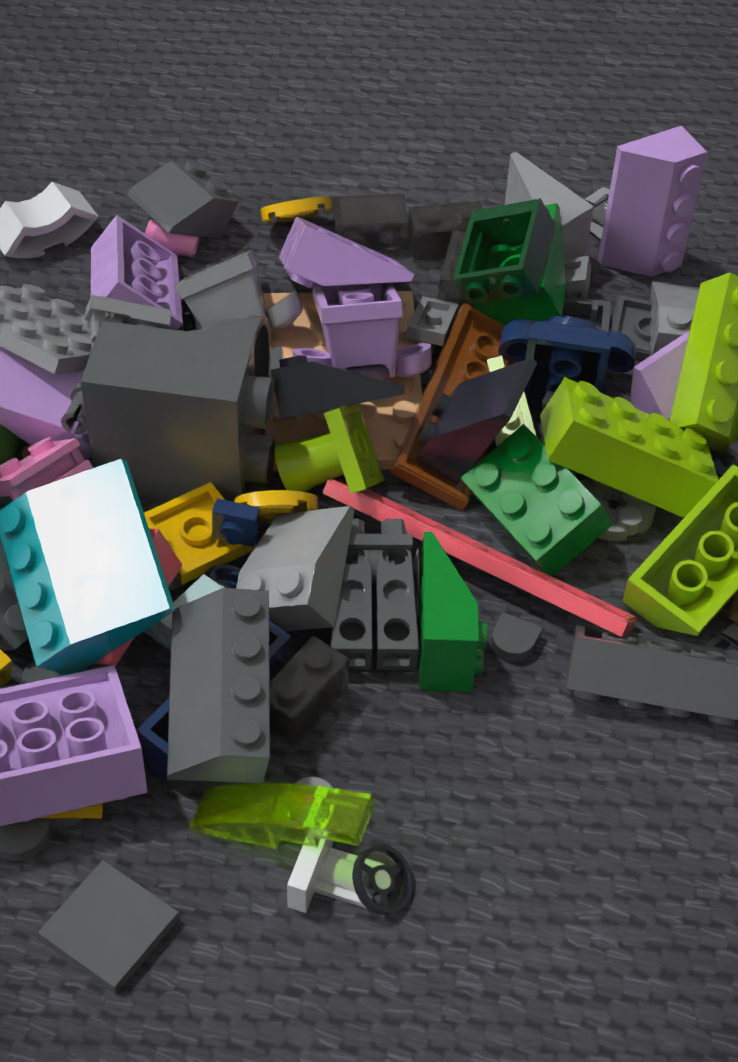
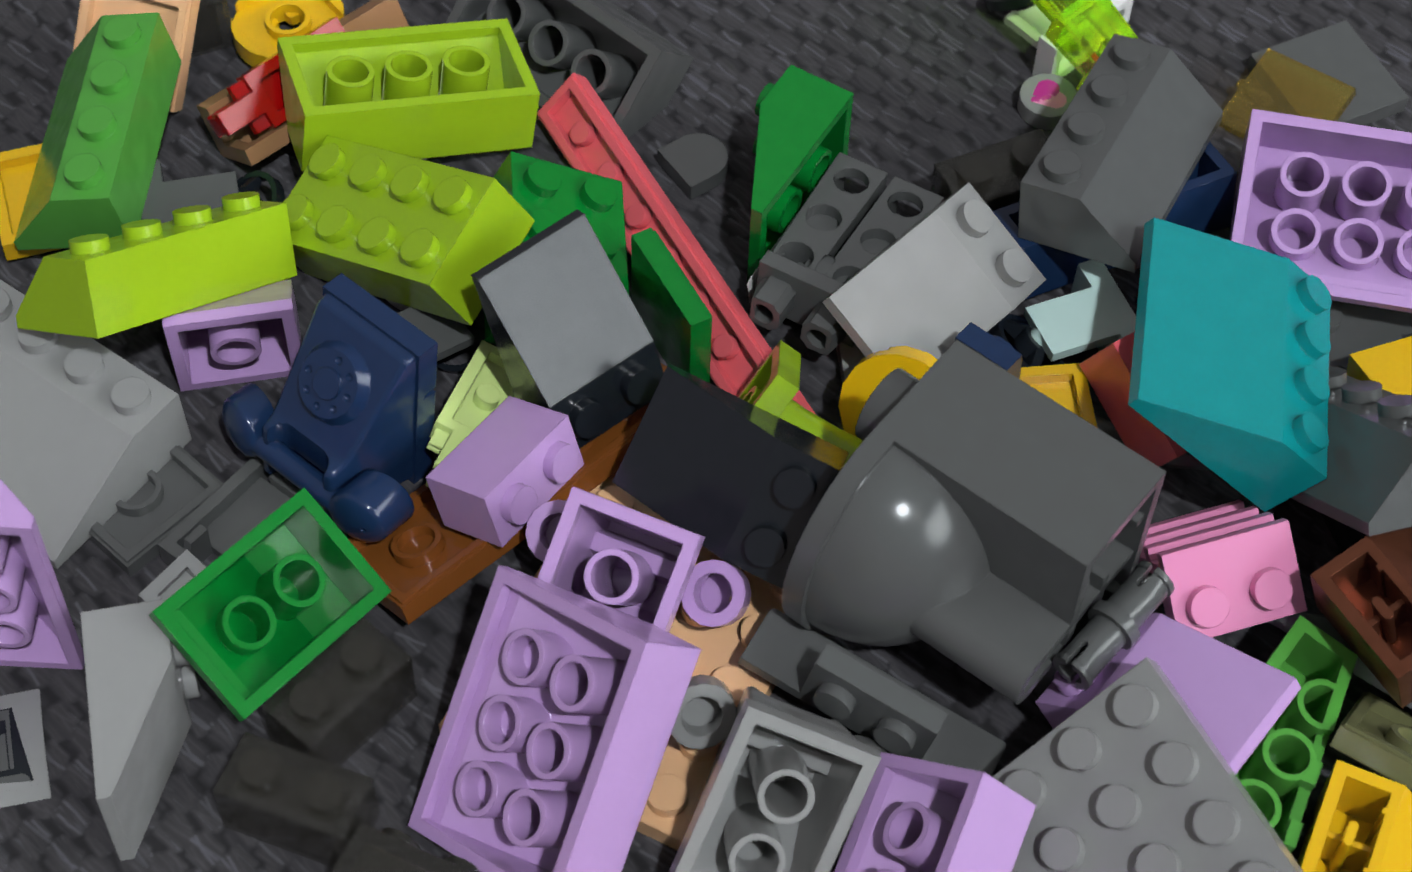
camera: 150 degrees left, 5 degrees up
light grey hinge [84,295,172,342] -> none
light grey hinge [406,296,459,356] -> none
dark green window [453,198,556,305] -> none
none -> lavender brick [425,396,584,548]
none -> green tile [631,228,712,383]
none -> clear yellow piece [1219,48,1356,139]

